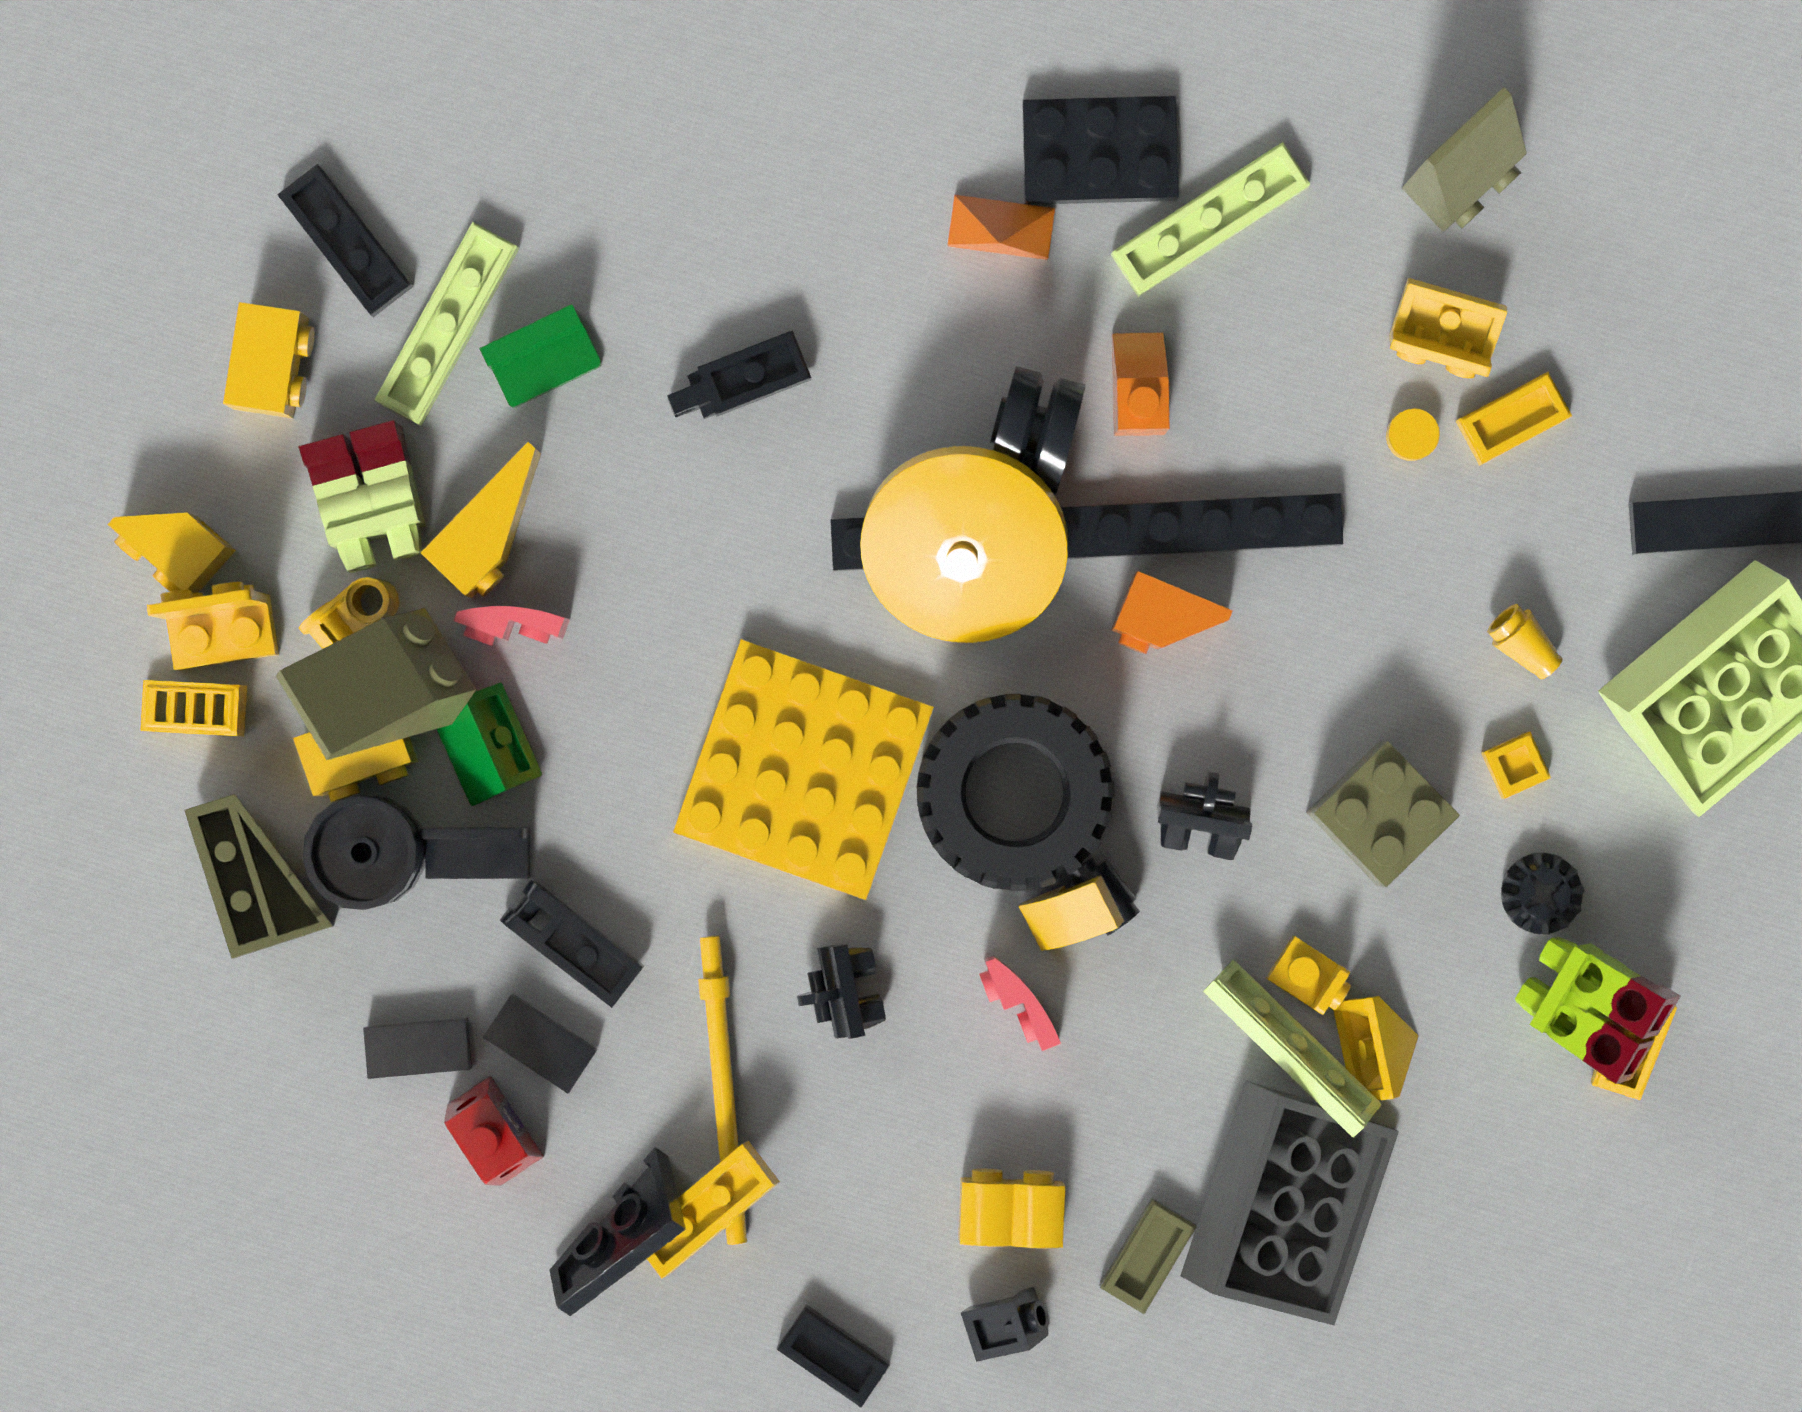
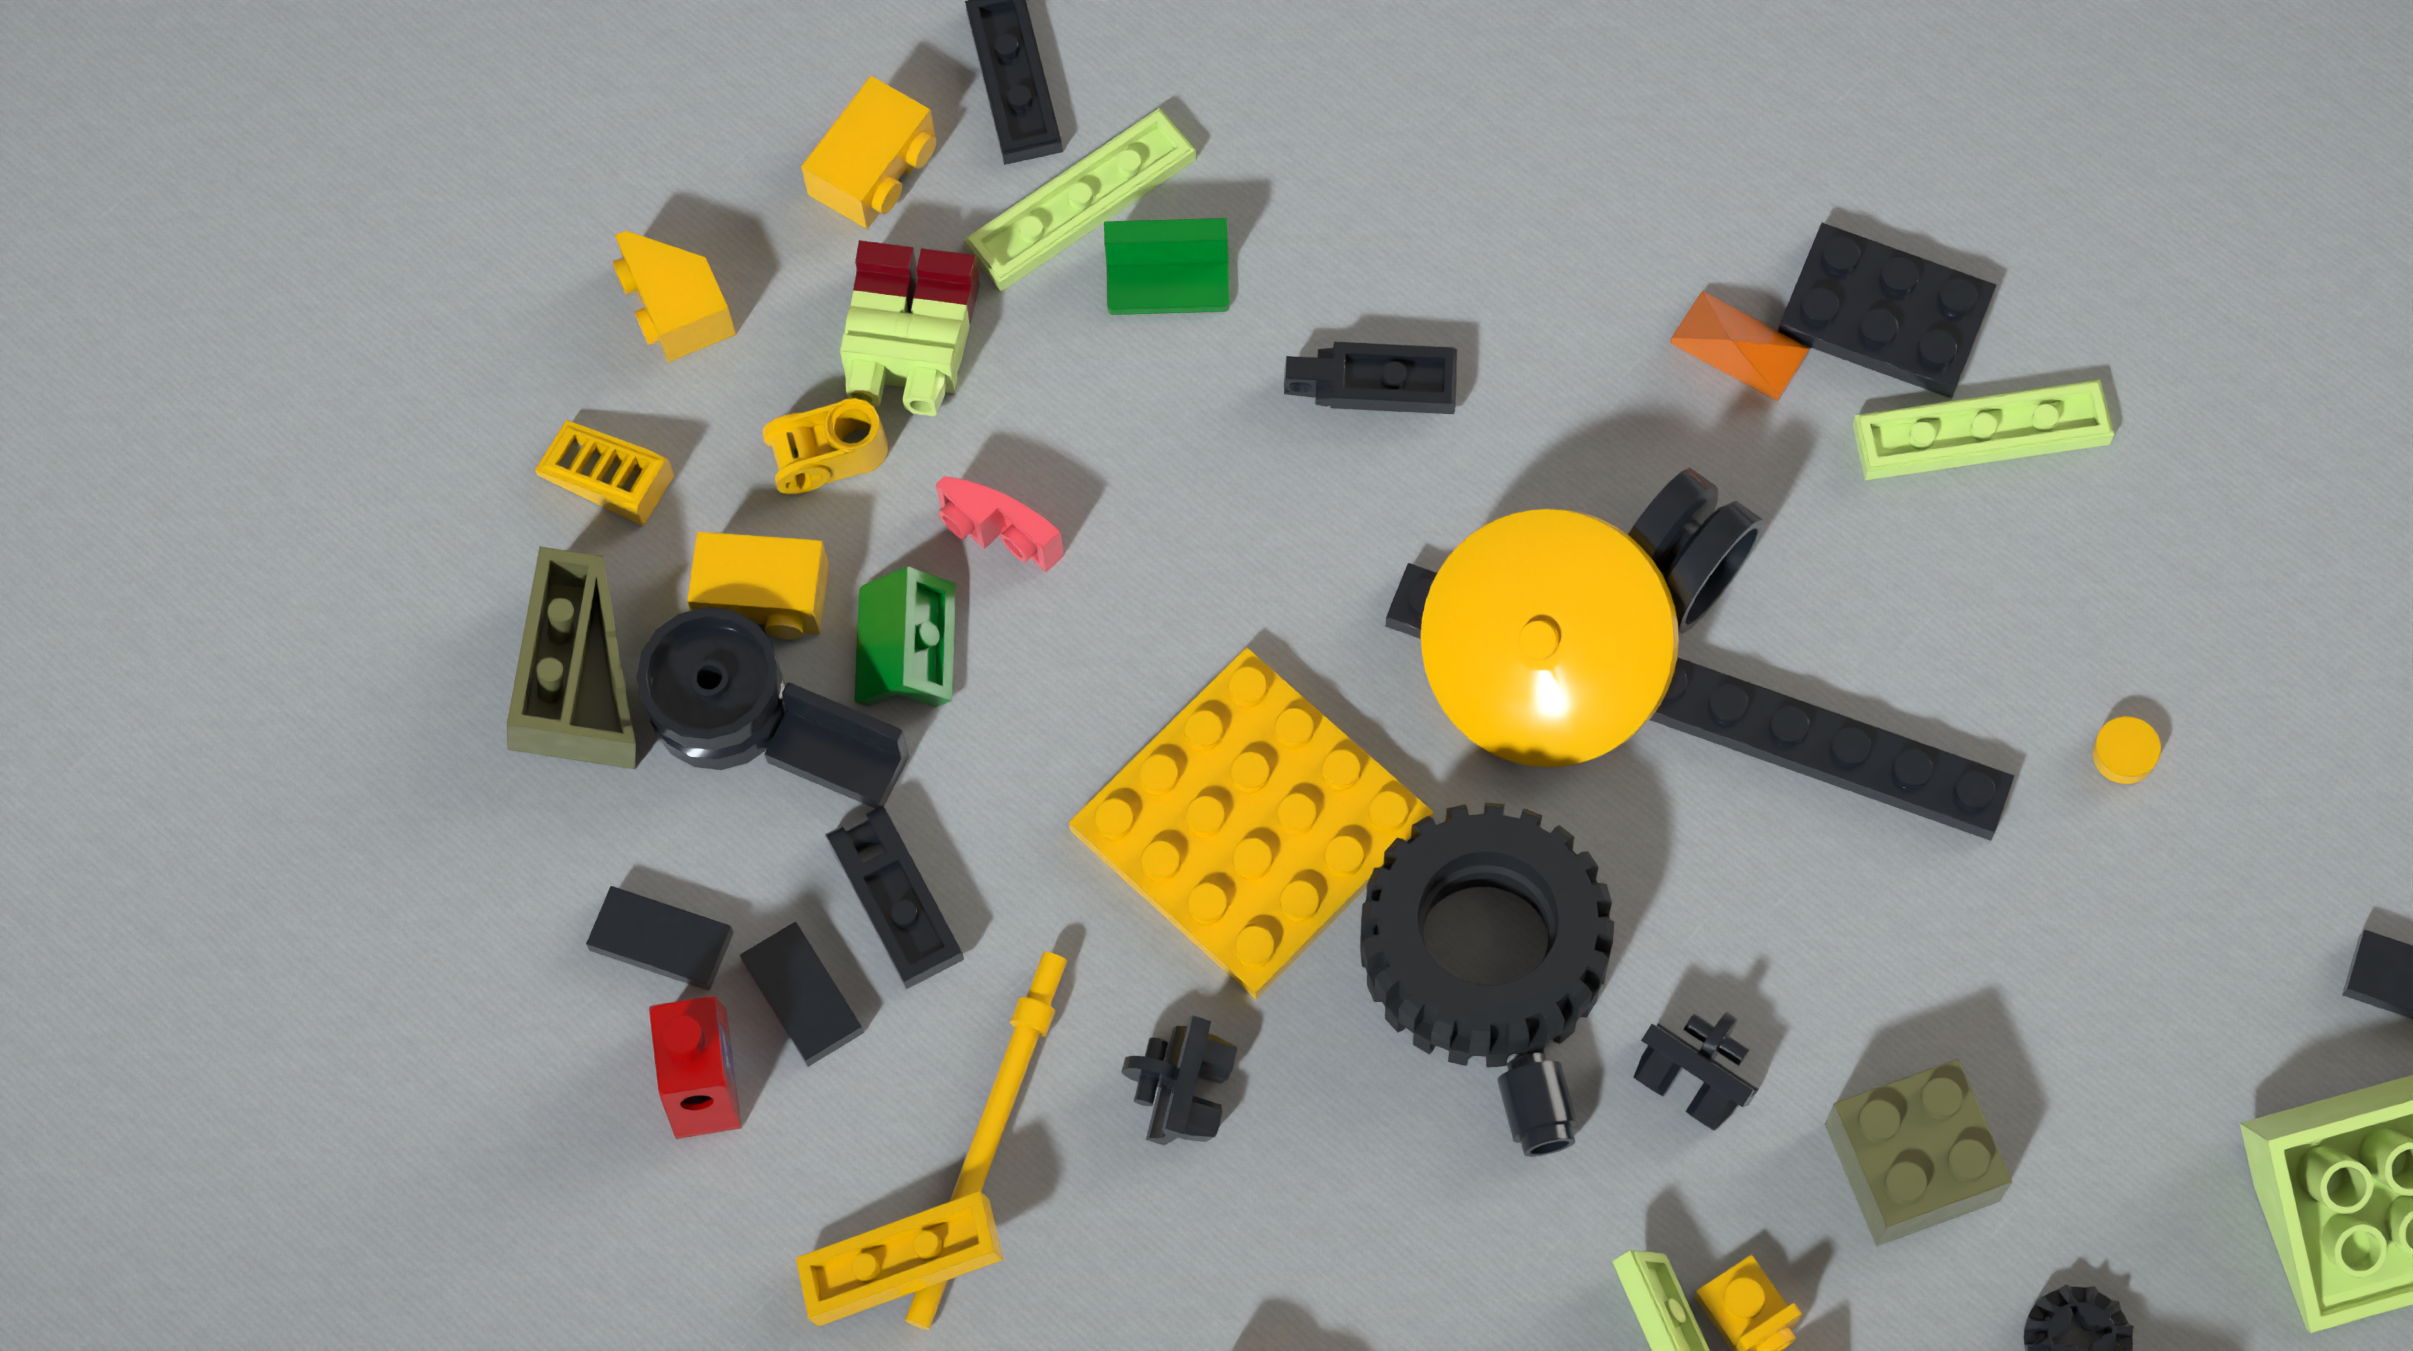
camera: 30 degrees right, 20 degrees down
yellow bracket [147,582,279,671] -> none
olive slope [276,608,476,760] -> none
yellow slope [421,442,541,599] -> none
black wing [549,1147,686,1316] -> none
coral slope [979,955,1061,1051] -> none
yellow slope [1019,875,1124,951] -> none
orange slope [1111,571,1233,654] -> none
orange slope [1112,333,1170,436] -> none
yellow bracket [1389,278,1508,378] -> none
olive slope [1402,87,1527,232] -> none
yellow tile [1455,372,1572,466] -> none
yellow tile [1481,731,1551,799] -> none
yellow cone [1487,604,1563,680] -> none

